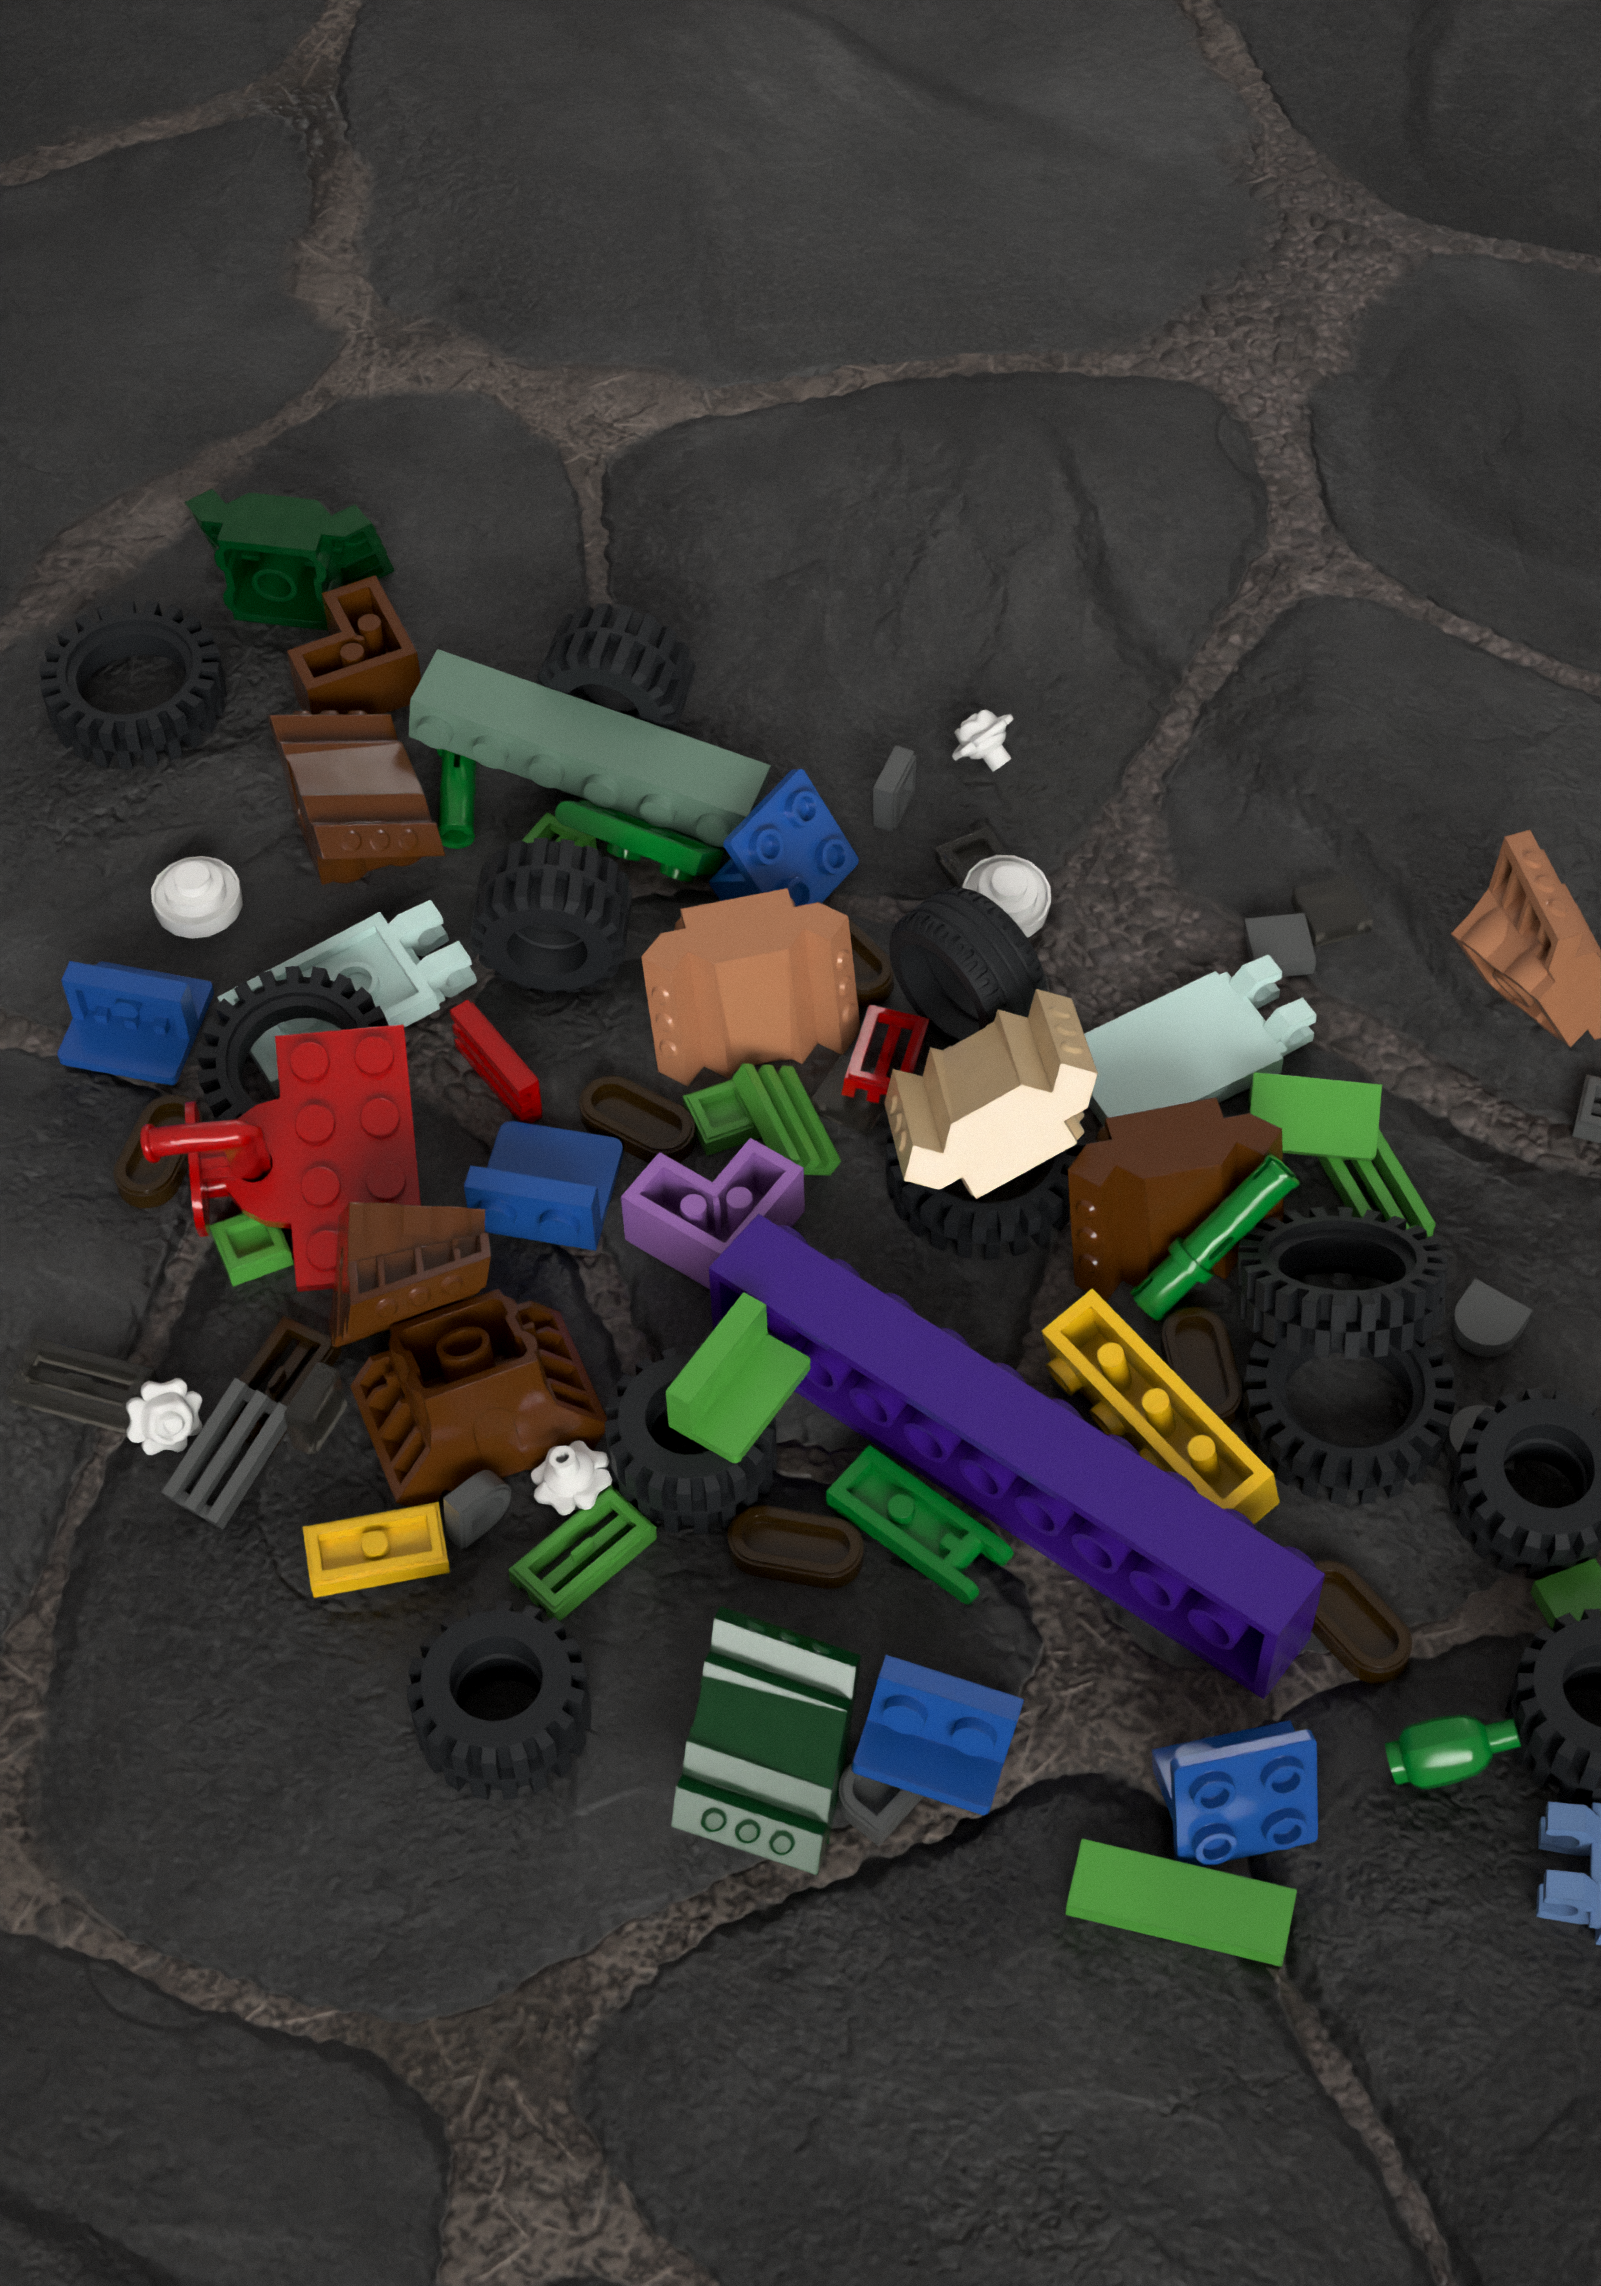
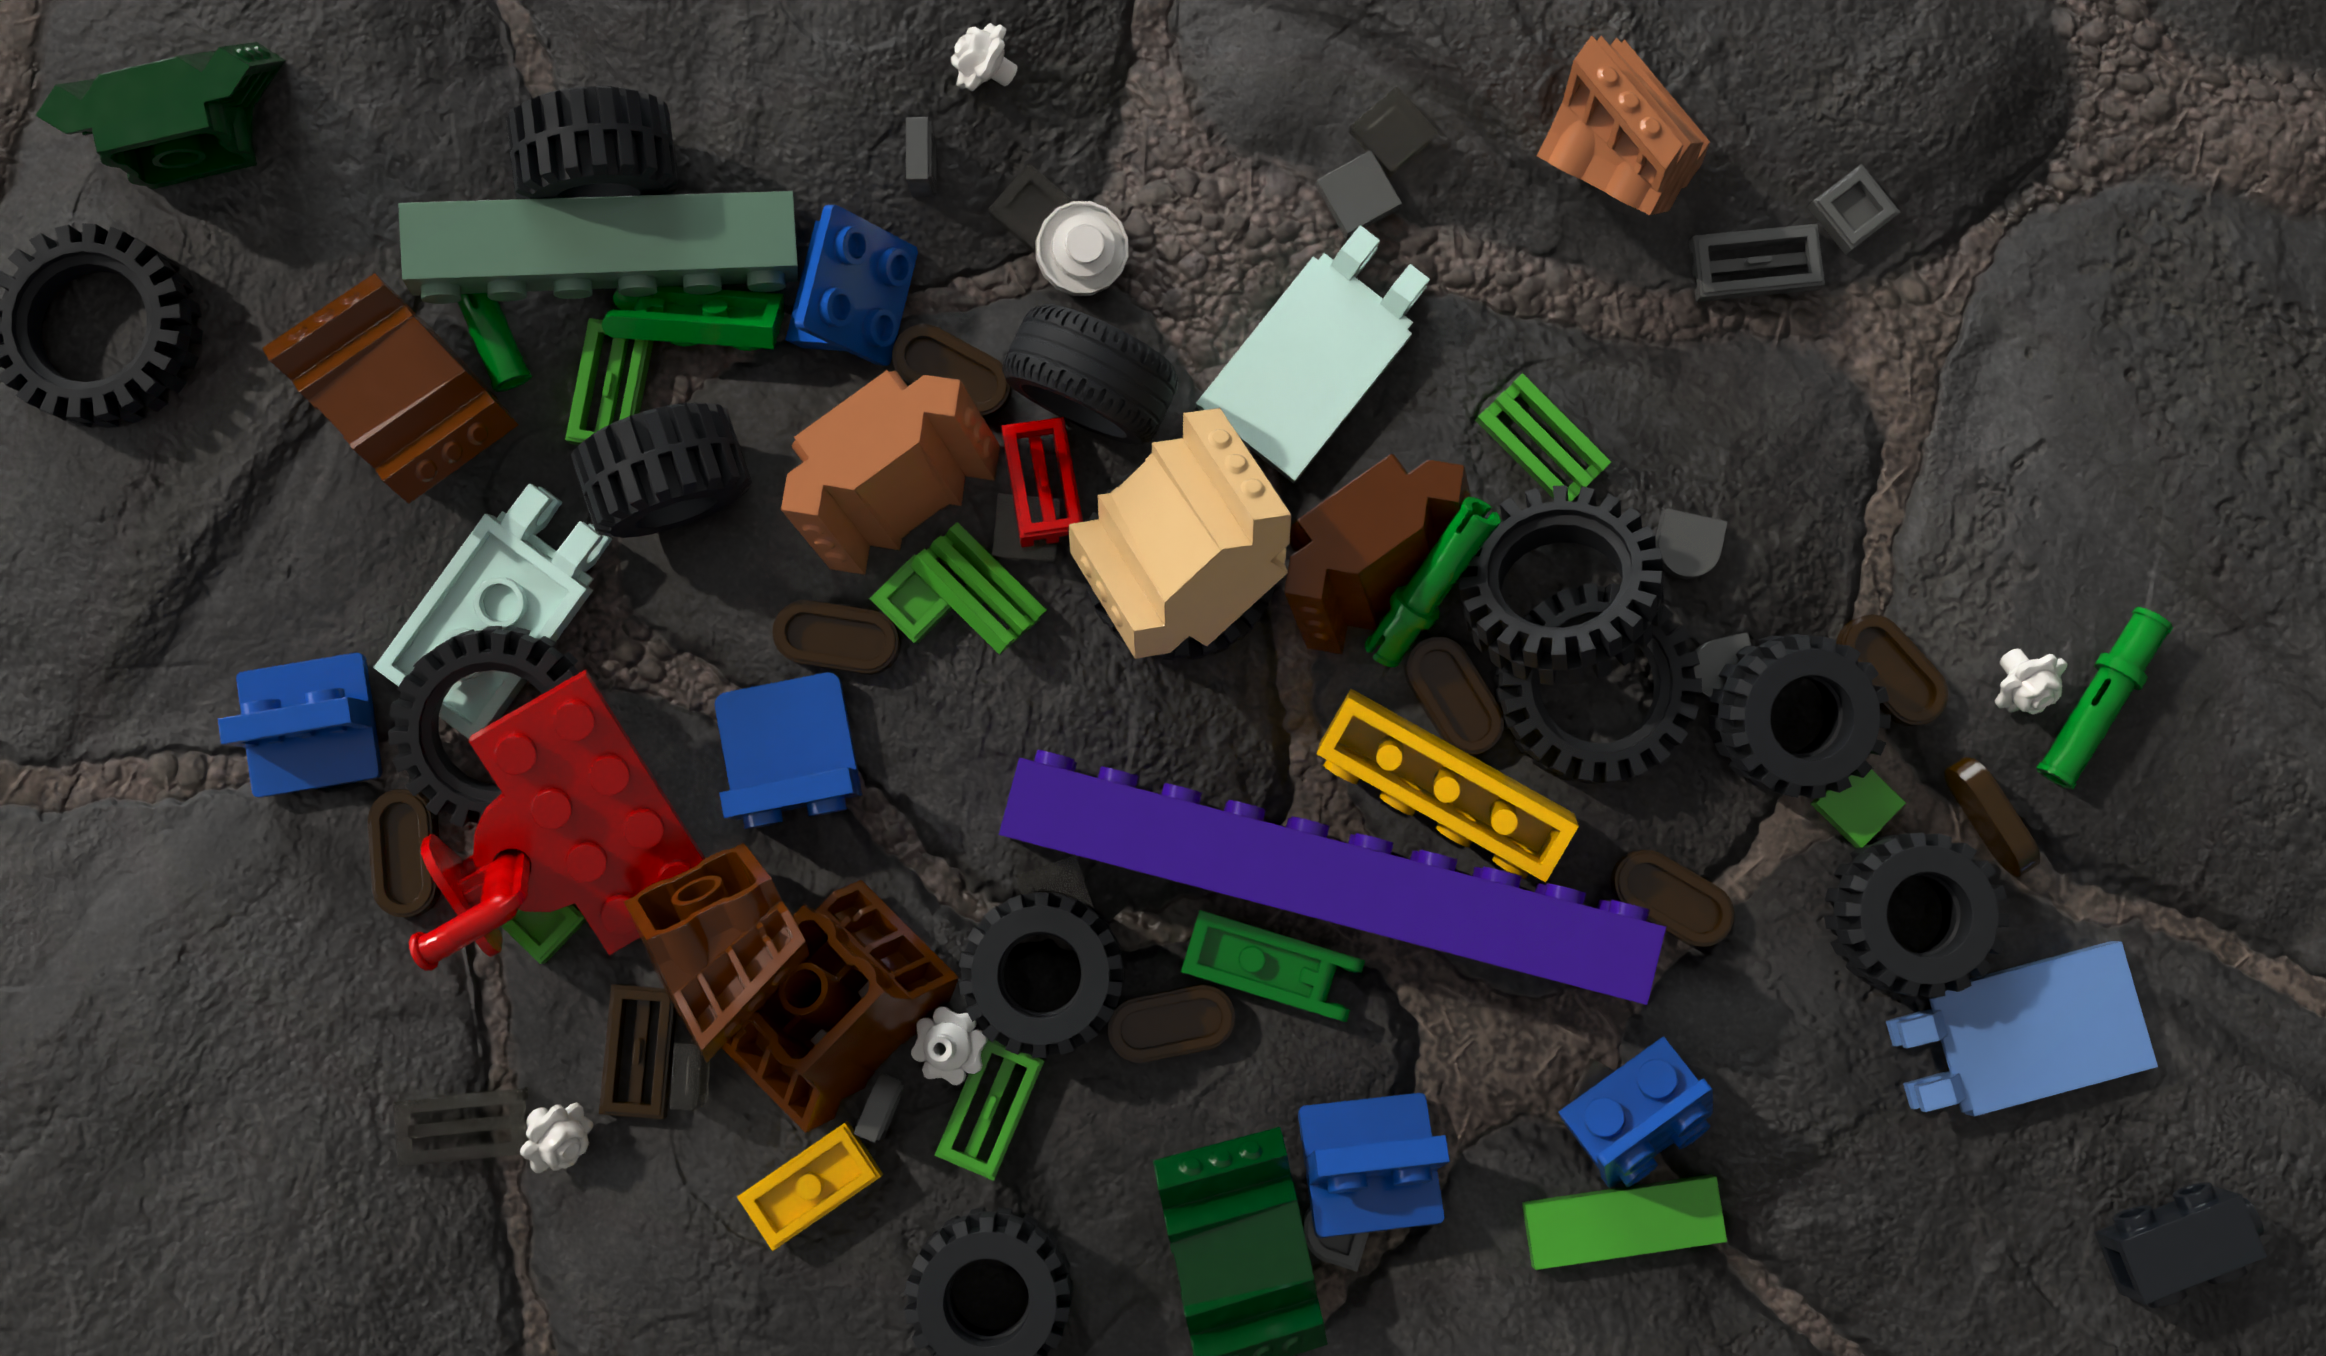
camera: 25 degrees left, 30 degrees up
white plate [151,856,243,939] -> none
dark grey tile [161,1378,295,1530] -> none
reddish brown brick [287,575,421,715] -> none
red tile [450,1000,543,1124] -> none
medium lavender brick [621,1138,805,1289] -> none
bright green panel [666,1292,810,1463] -> none
bright green panel [1248,1072,1382,1161] -> none
green plant [1385,1715,1521,1789] -> none

